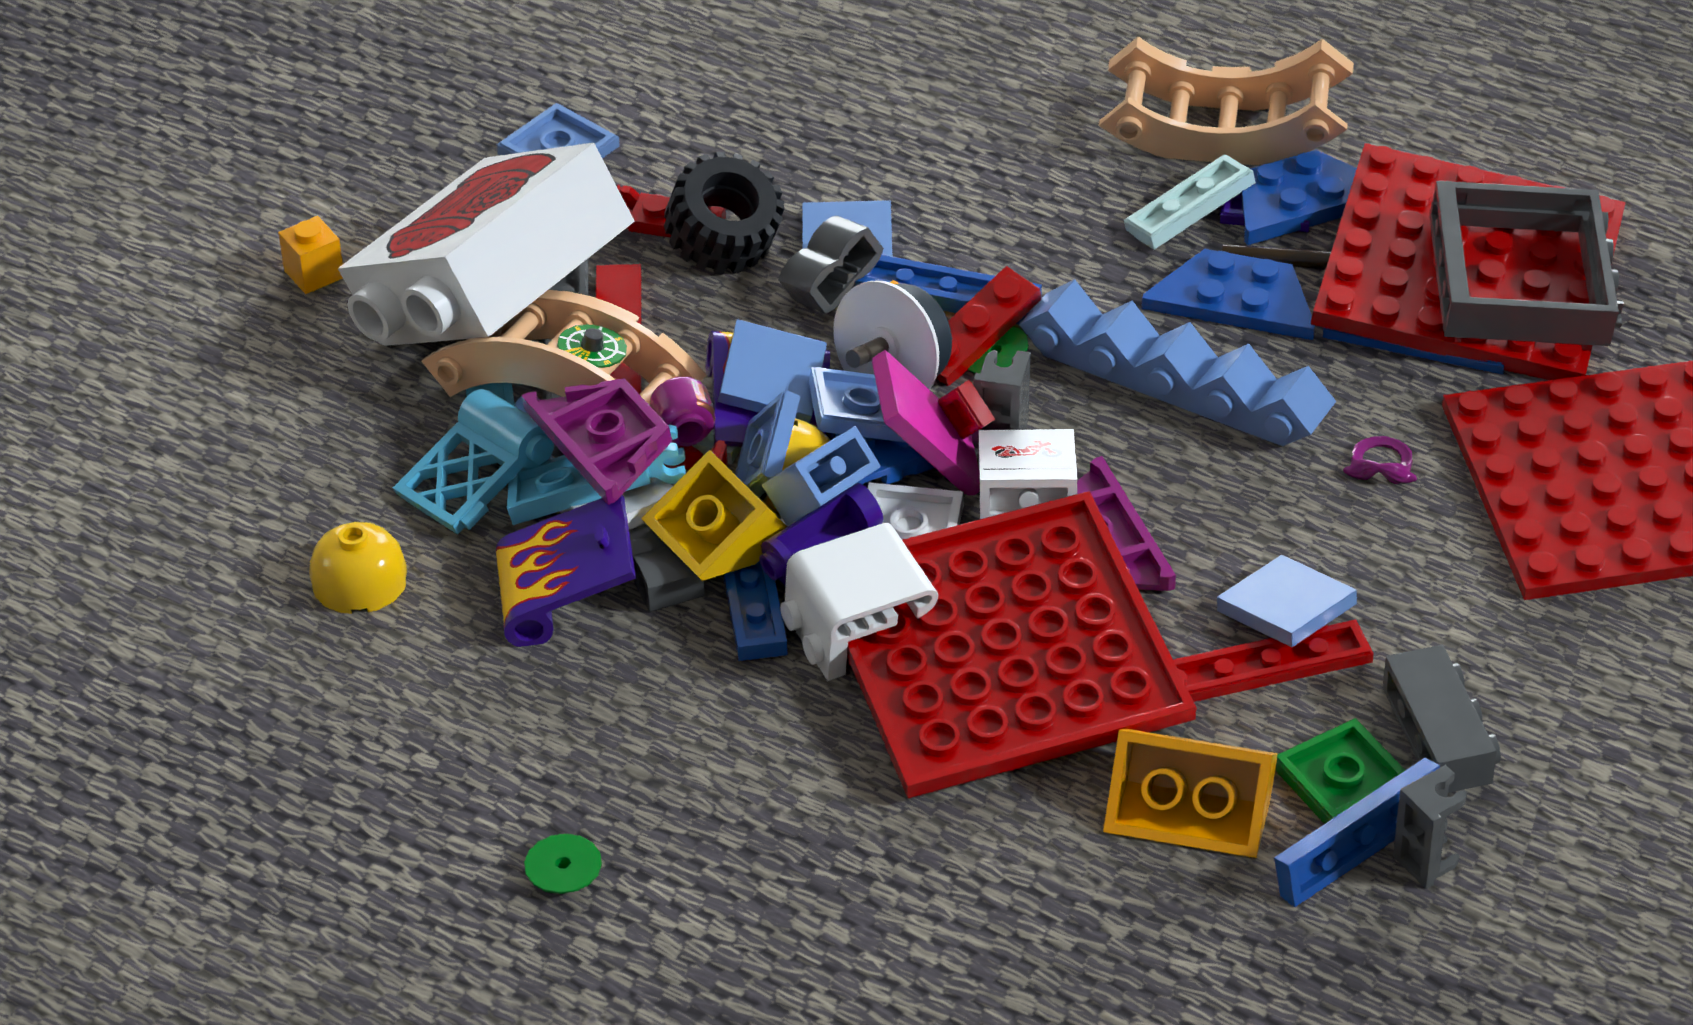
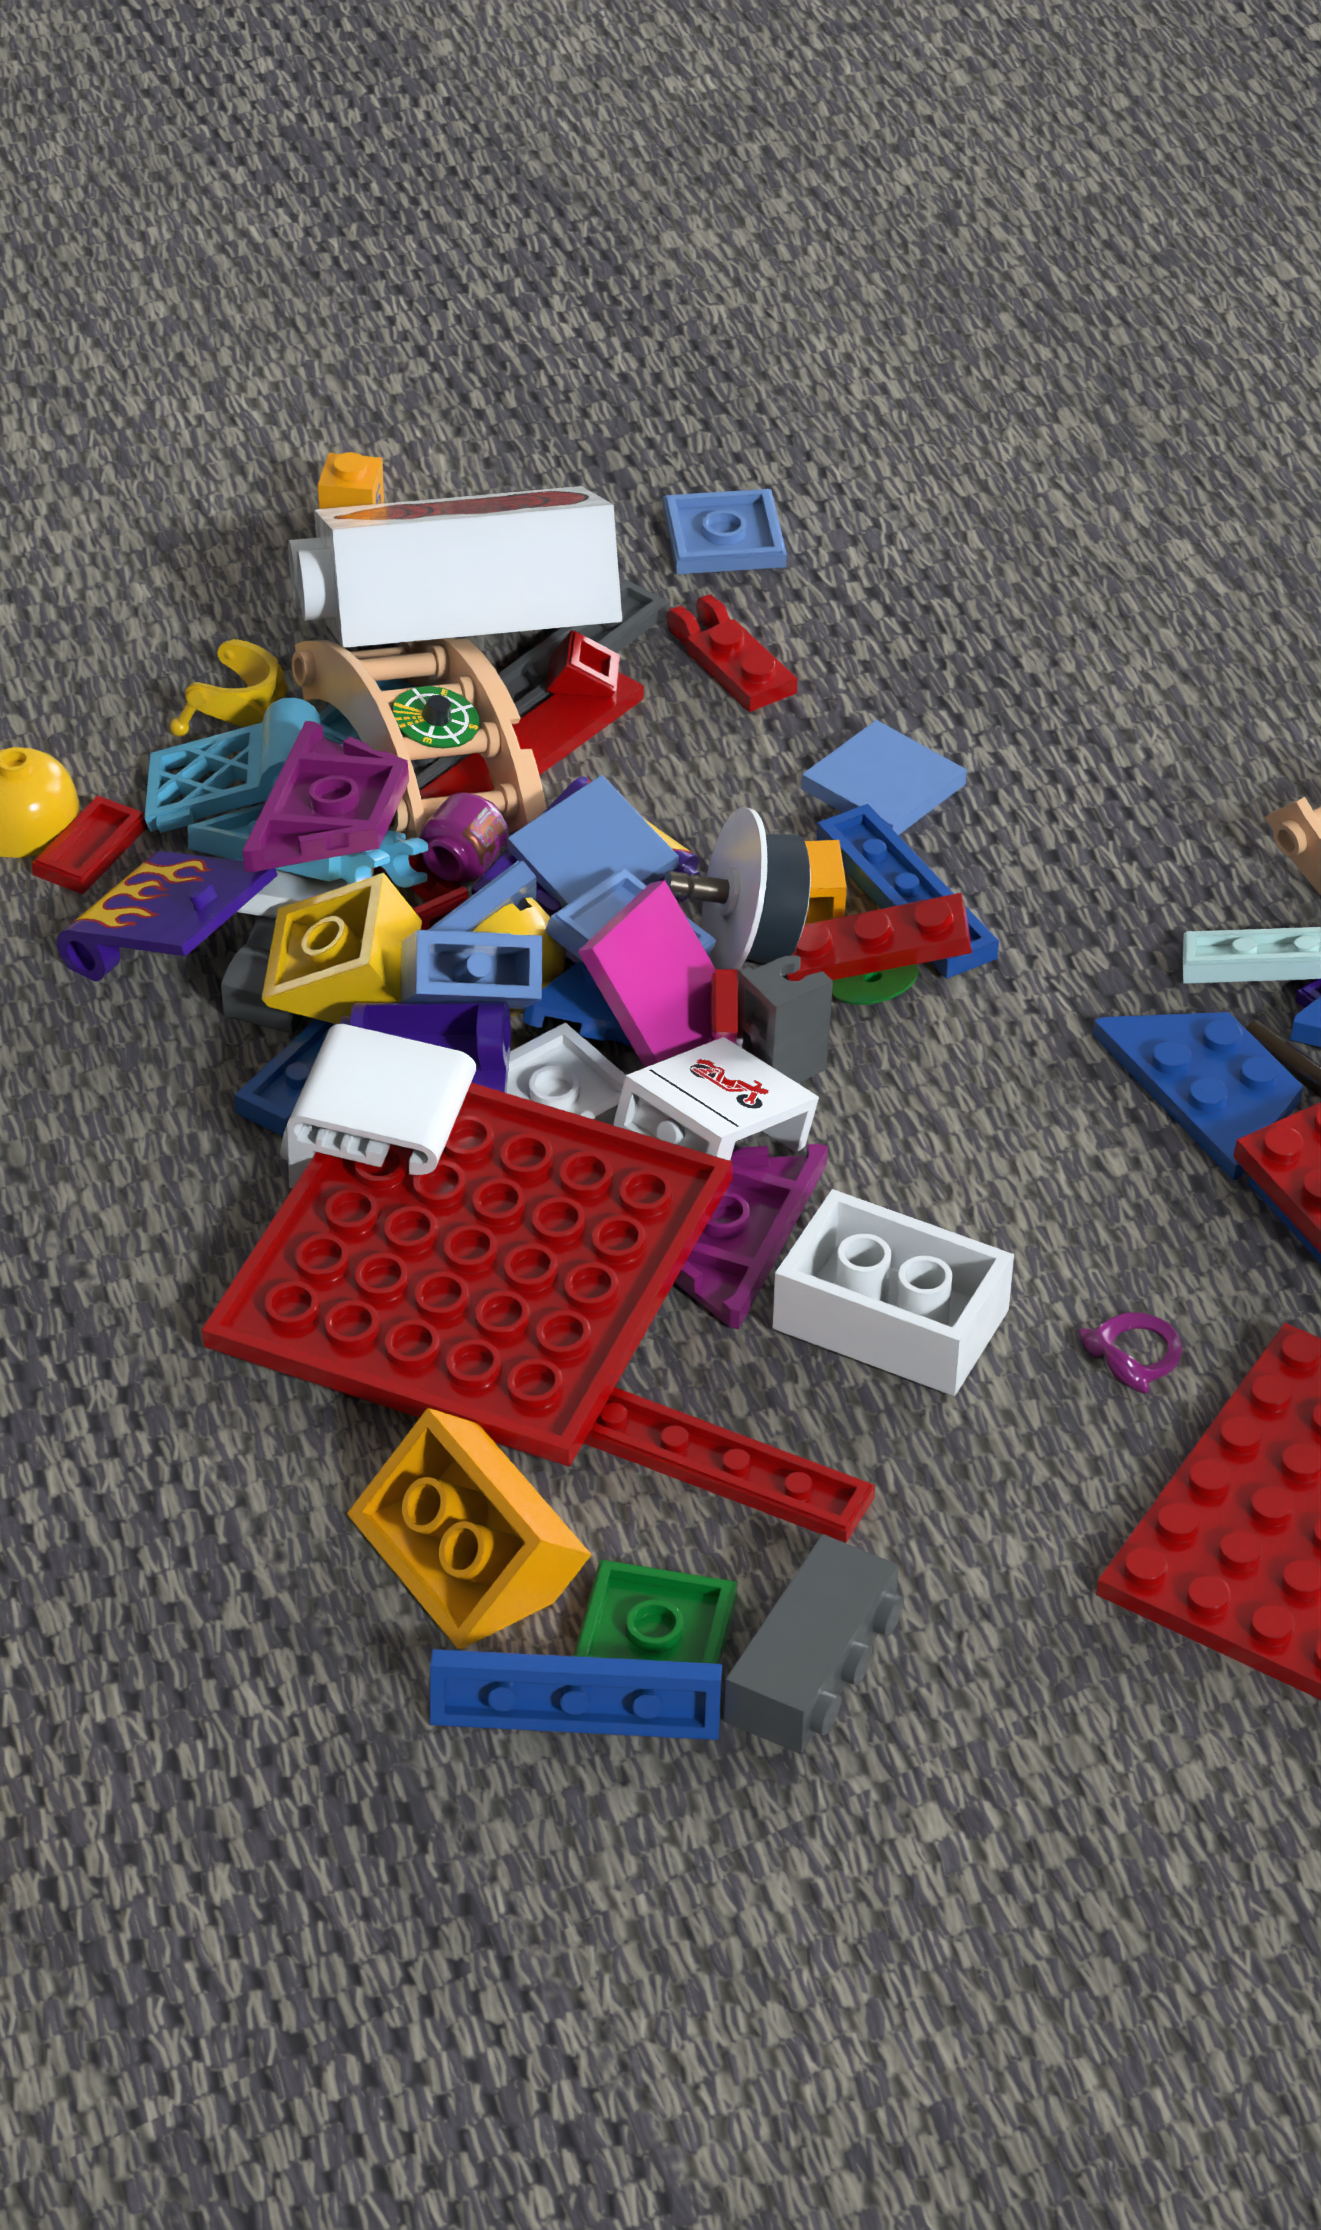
camera: 40 degrees right, 0 degrees up
black tyre [664,152,784,275] -> none
dark grey brick [778,215,884,314] -> none
medium blue brick [1019,279,1336,446] -> none
tile [1217,555,1357,647] -> none
dark grey hinge [1393,765,1467,889] -> none
none -> red tile [32,795,148,894]
none -> yellow helmet [169,639,288,737]
none -> red slope [545,630,620,697]
none -> white brick [772,1189,1014,1396]

